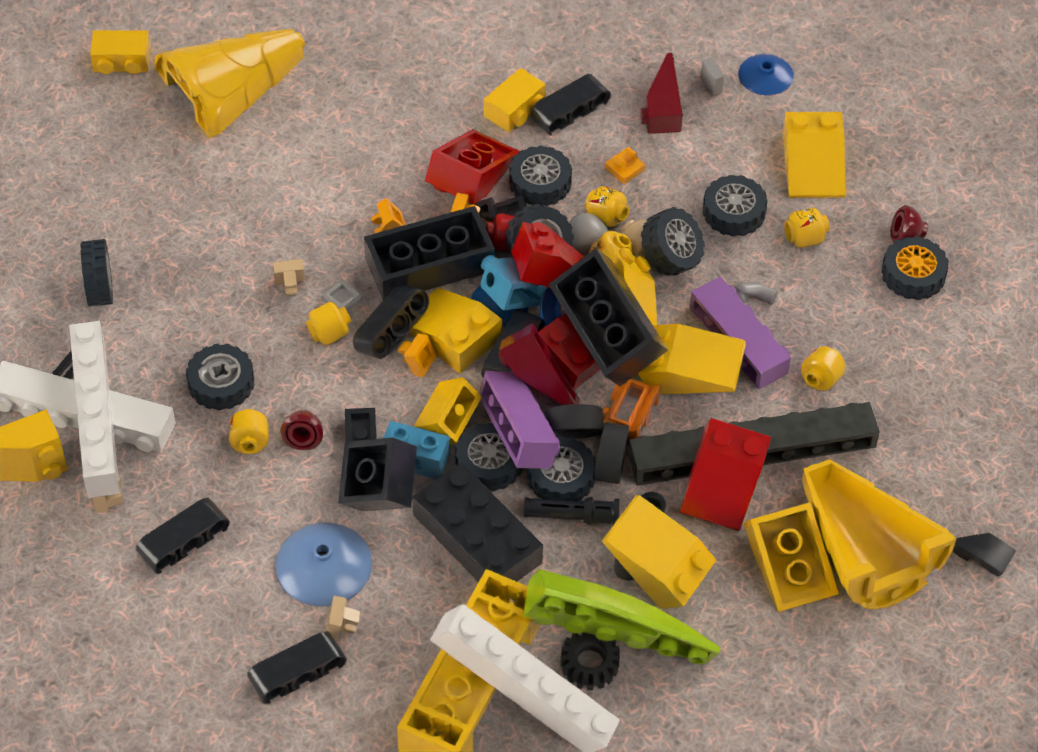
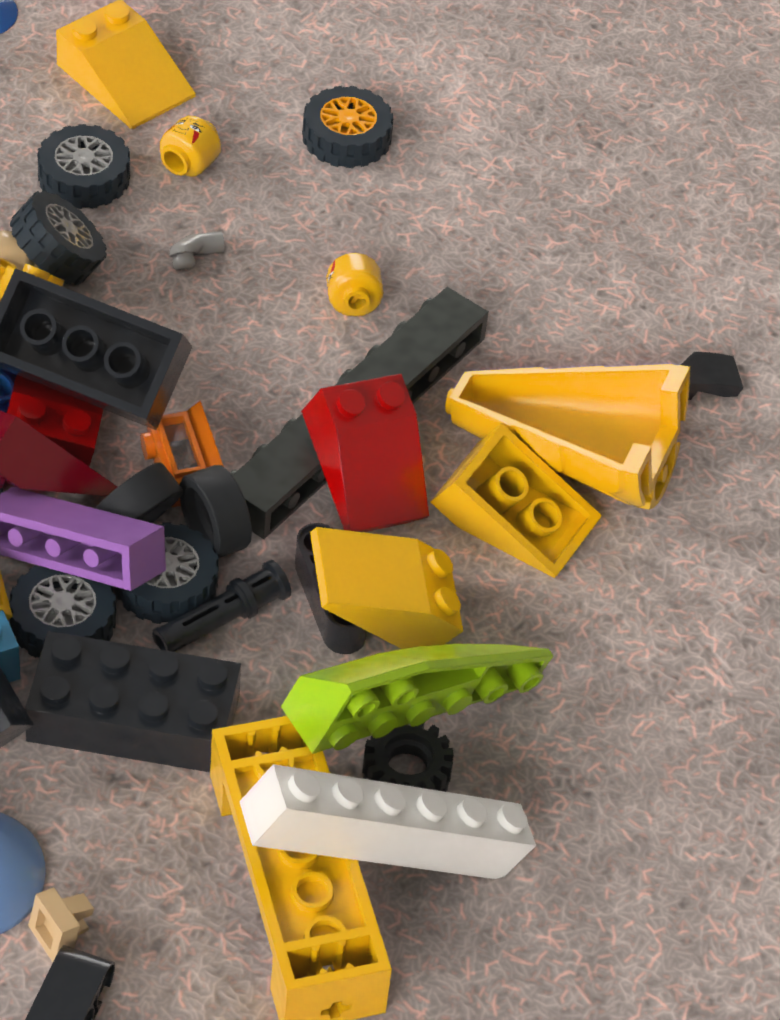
camera: 45 degrees left, 5 degrees down
yellow slope [638,324,746,395] -> none
medium lavender brick [689,276,791,389] -> none
dark red brick [890,205,928,243] -> none

